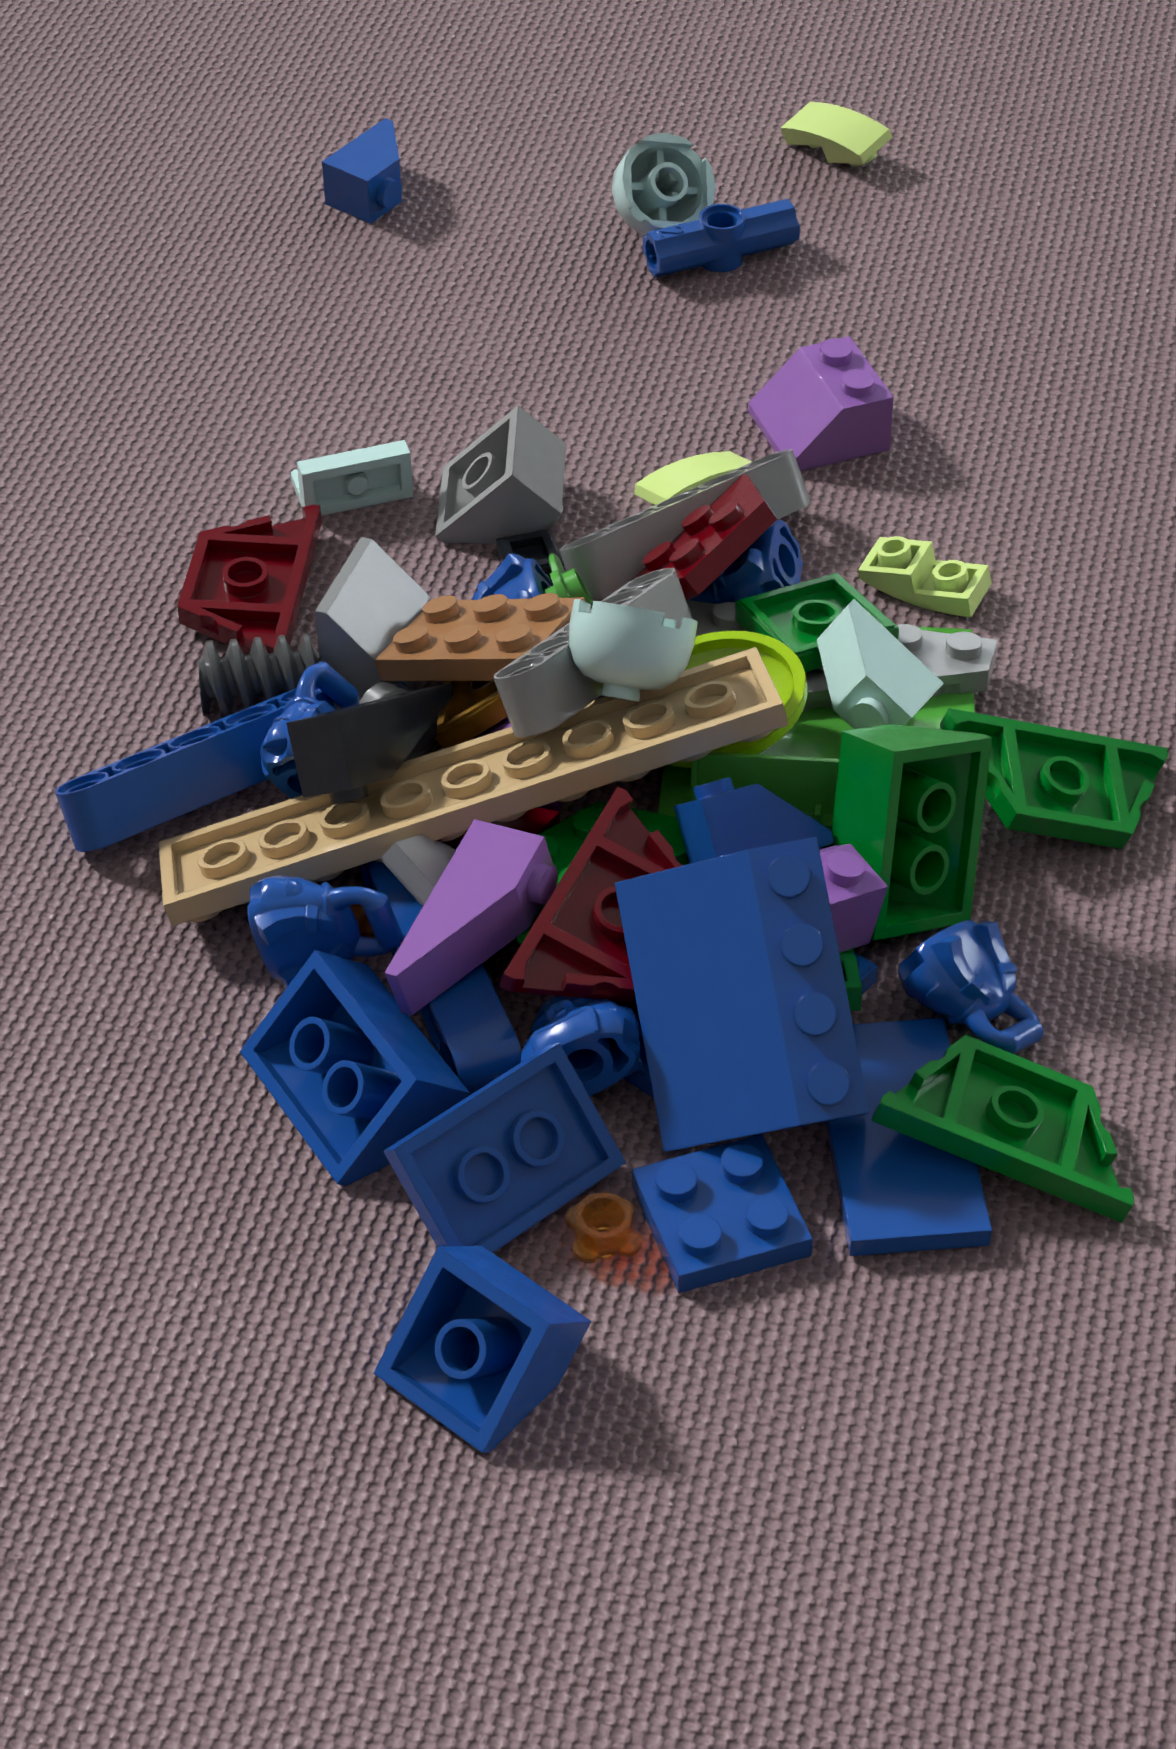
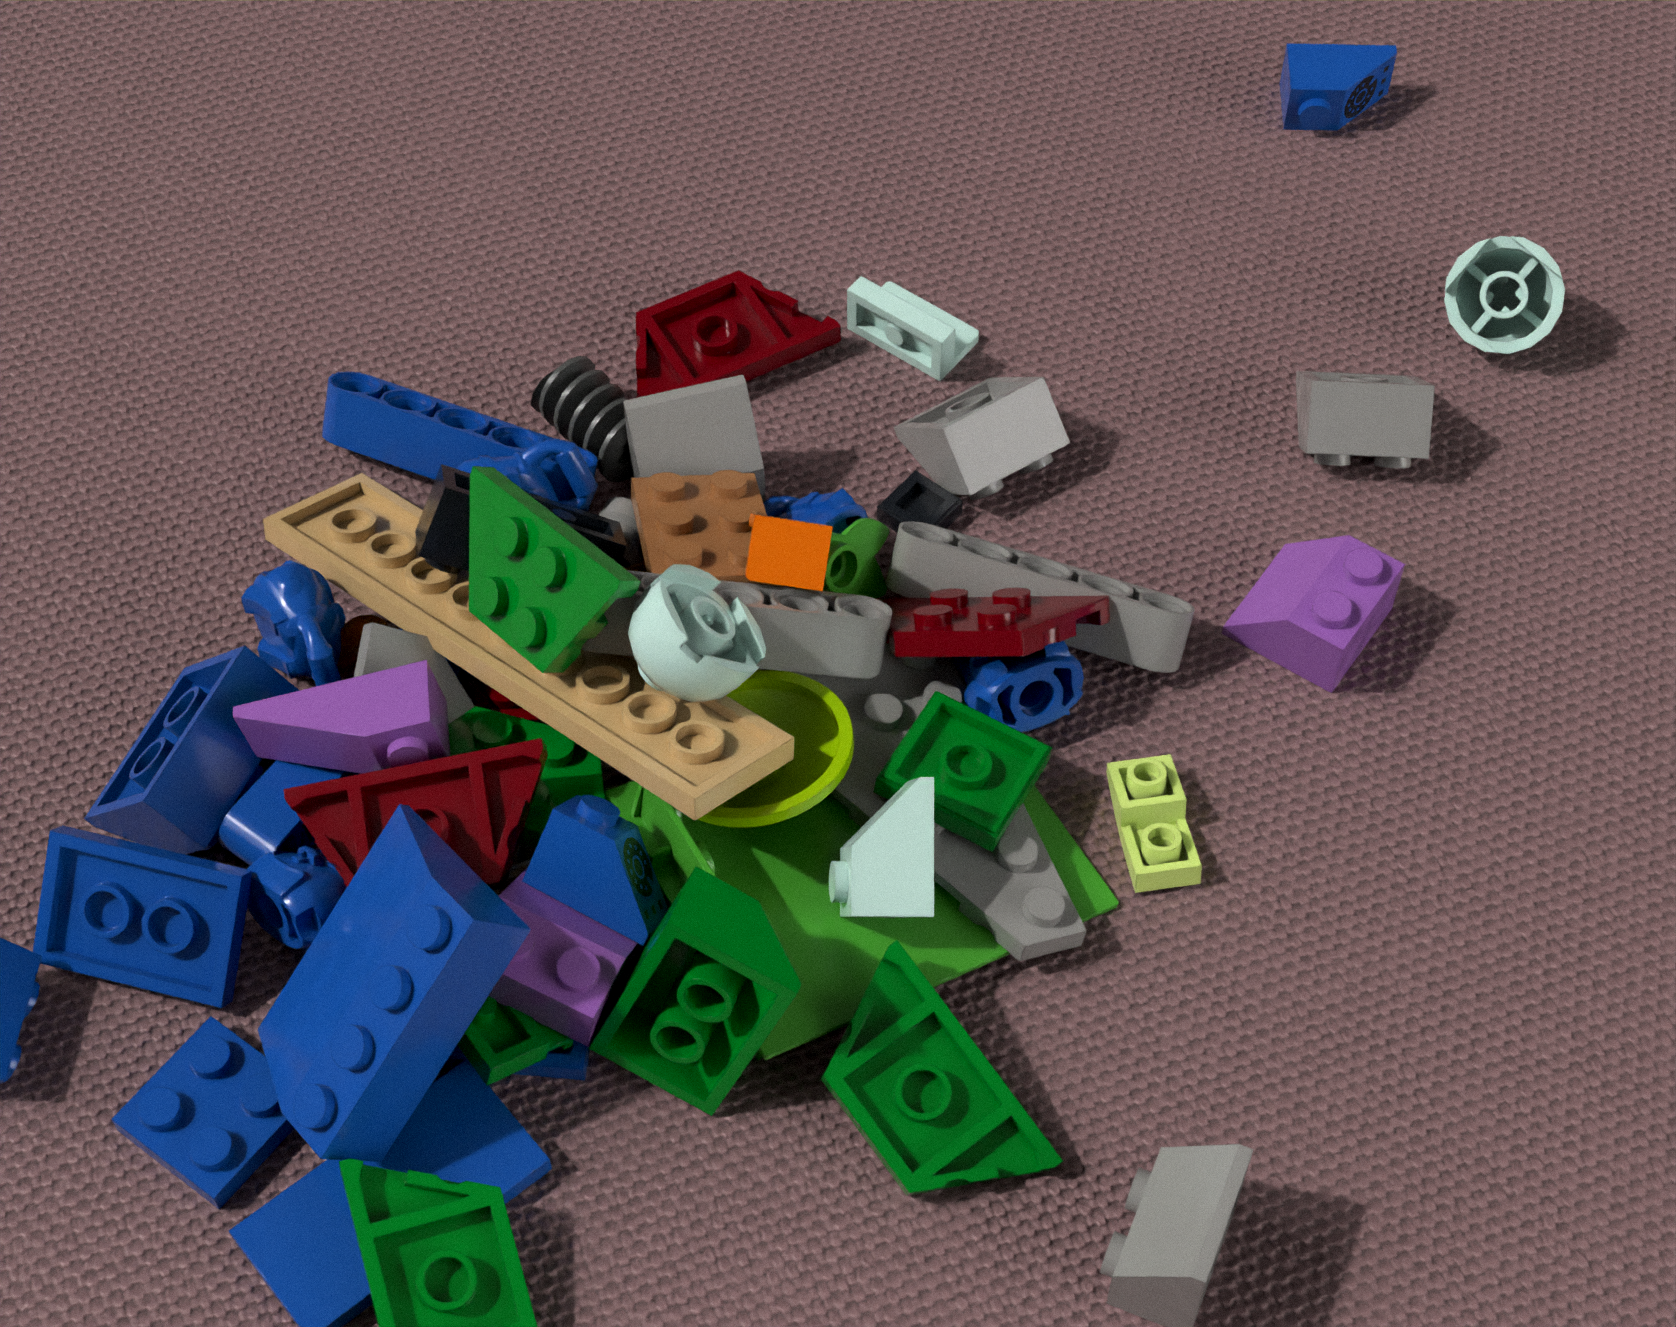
camera: 55 degrees right, 10 degrees up
clear orange plate [566,1192,642,1263] -> none
yellowish green slope [634,451,752,505] -> none
blue piece [643,199,800,278] -> none
blue piece [898,920,1044,1054] -> none
none -> green wing [469,466,641,673]
none -> orange panel [745,513,833,592]
none -> light grey slope [1296,371,1435,468]

